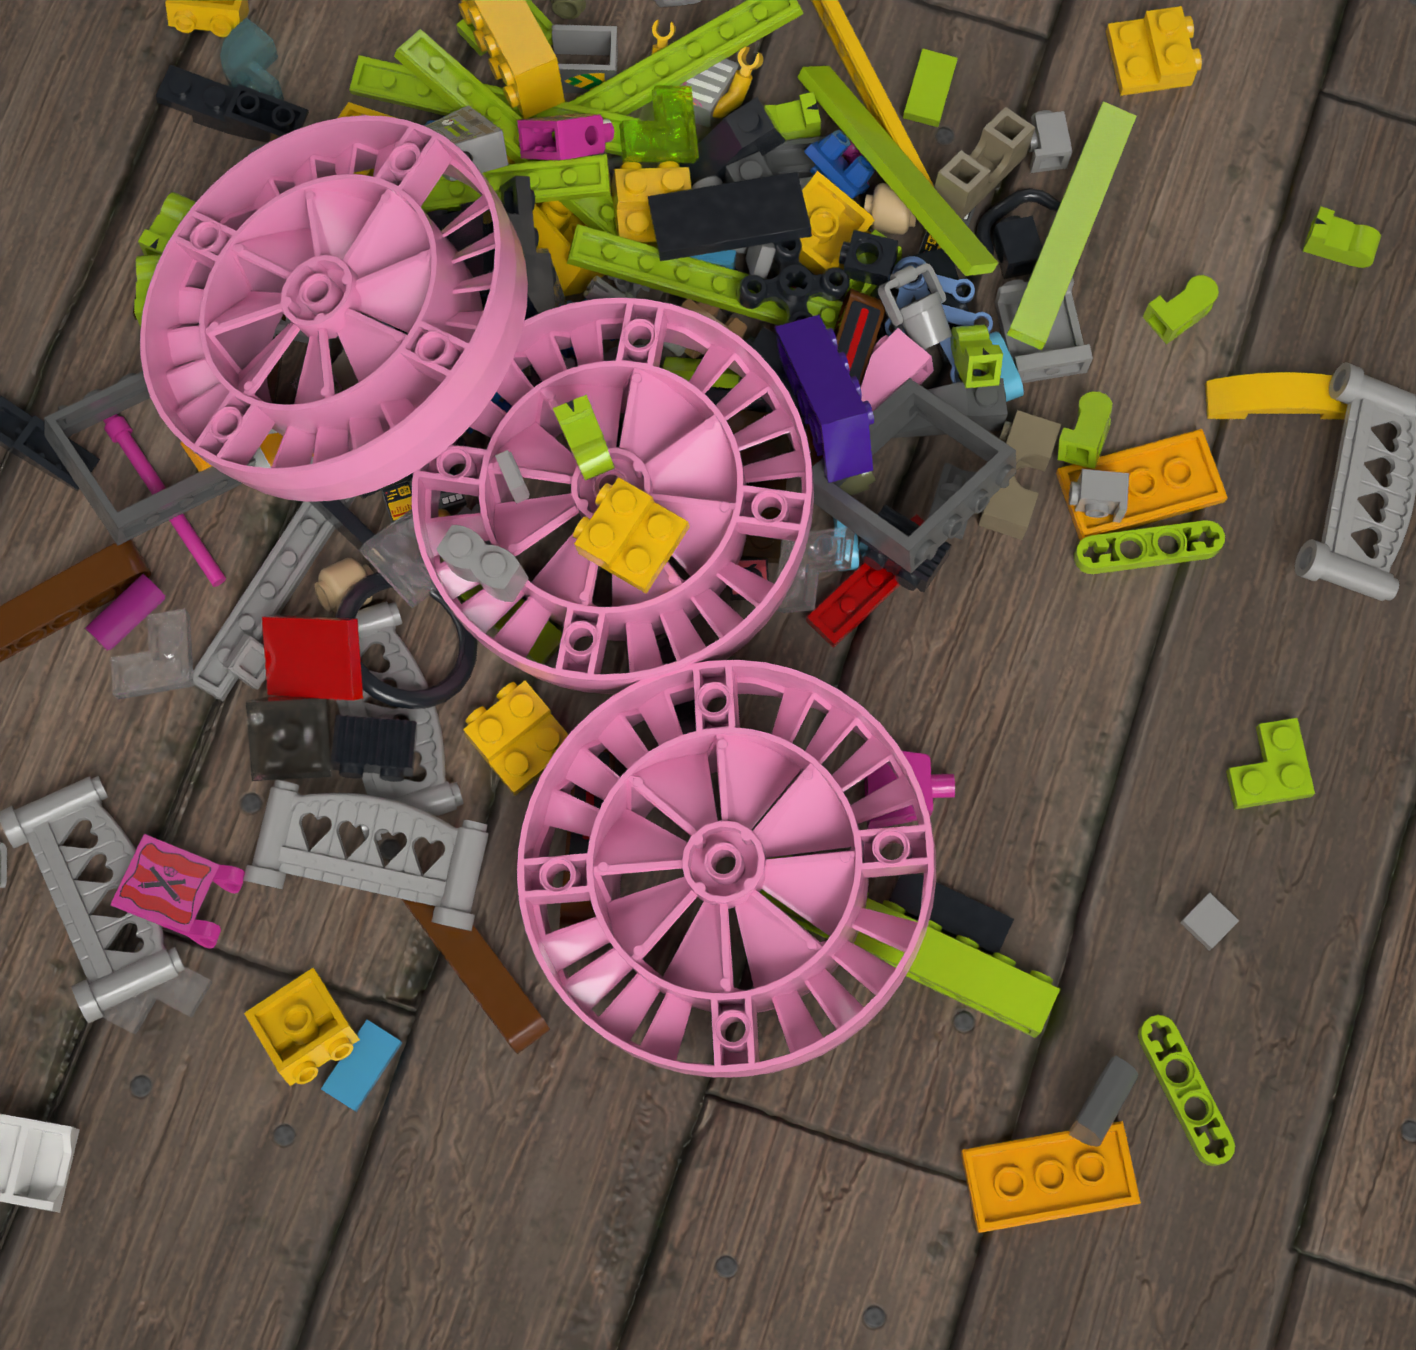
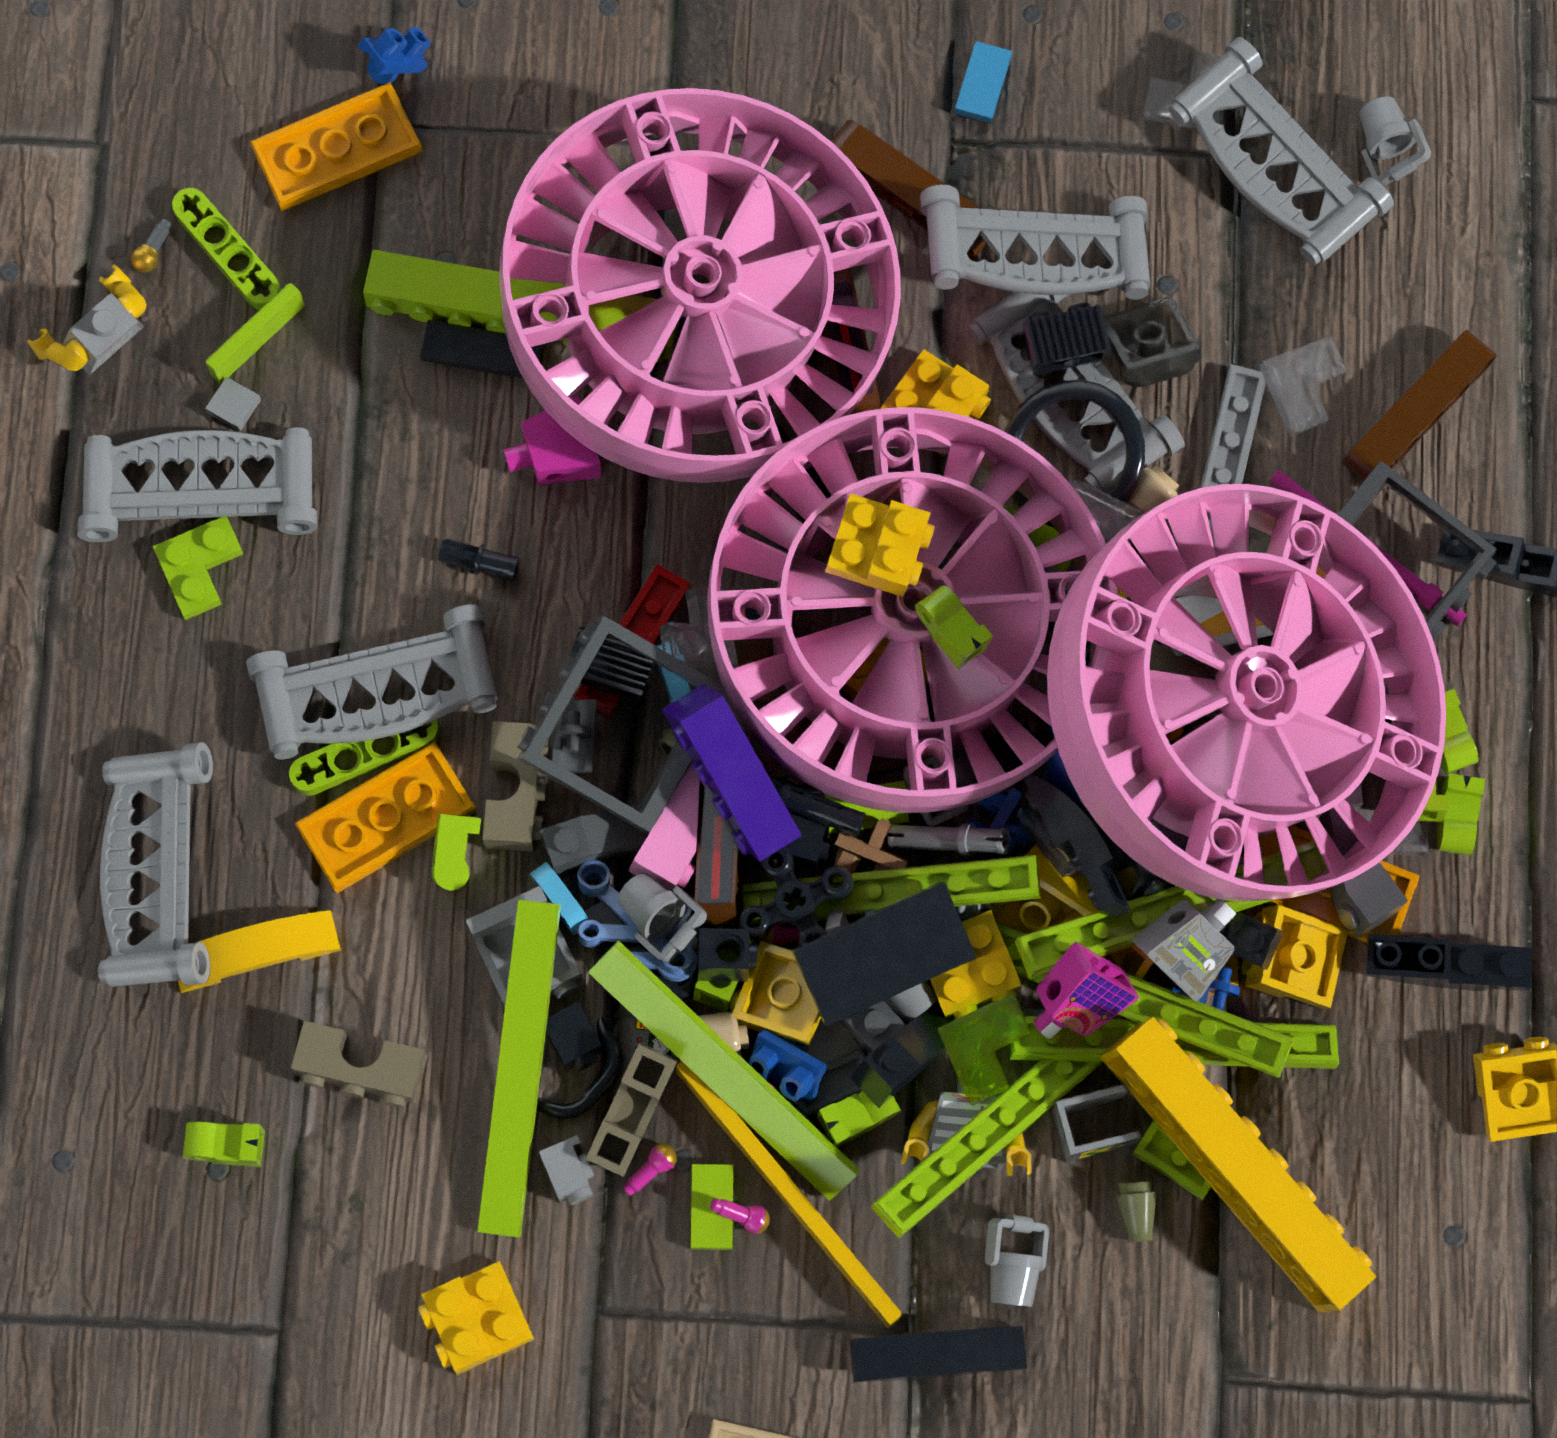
camera: 165 degrees right, 0 degrees up
magenta brick [84,574,165,651] -> none
flag [111,834,245,949] -> none
clear light blue brick [220,17,284,100] -> none
light grey tile [223,634,266,690] -> none
yellow plate [244,968,360,1086] -> none
red tile [262,615,363,701] -> none
light grey brick [437,525,529,602] -> none
light grey tile [495,450,530,504] -> none
lime leg [950,324,1003,388] -> none
light grey brick [1069,469,1129,523] -> none
dark grey brick [1069,1055,1139,1147] -> none
lime leg [1143,275,1219,345] -> none
none -> torso [27,265,146,376]
none -> light grey piece [77,428,317,542]
none -> piece [131,219,171,273]
none -> lime tile [206,283,305,385]
none -> light grey piece [246,605,498,760]
none -> dark tan arch [291,1021,428,1108]
none -> blue hips [358,28,431,84]
none -> black axle [439,539,520,581]
none -> dark pink piece [622,1143,677,1196]
none -> dark pink piece [710,1198,770,1234]

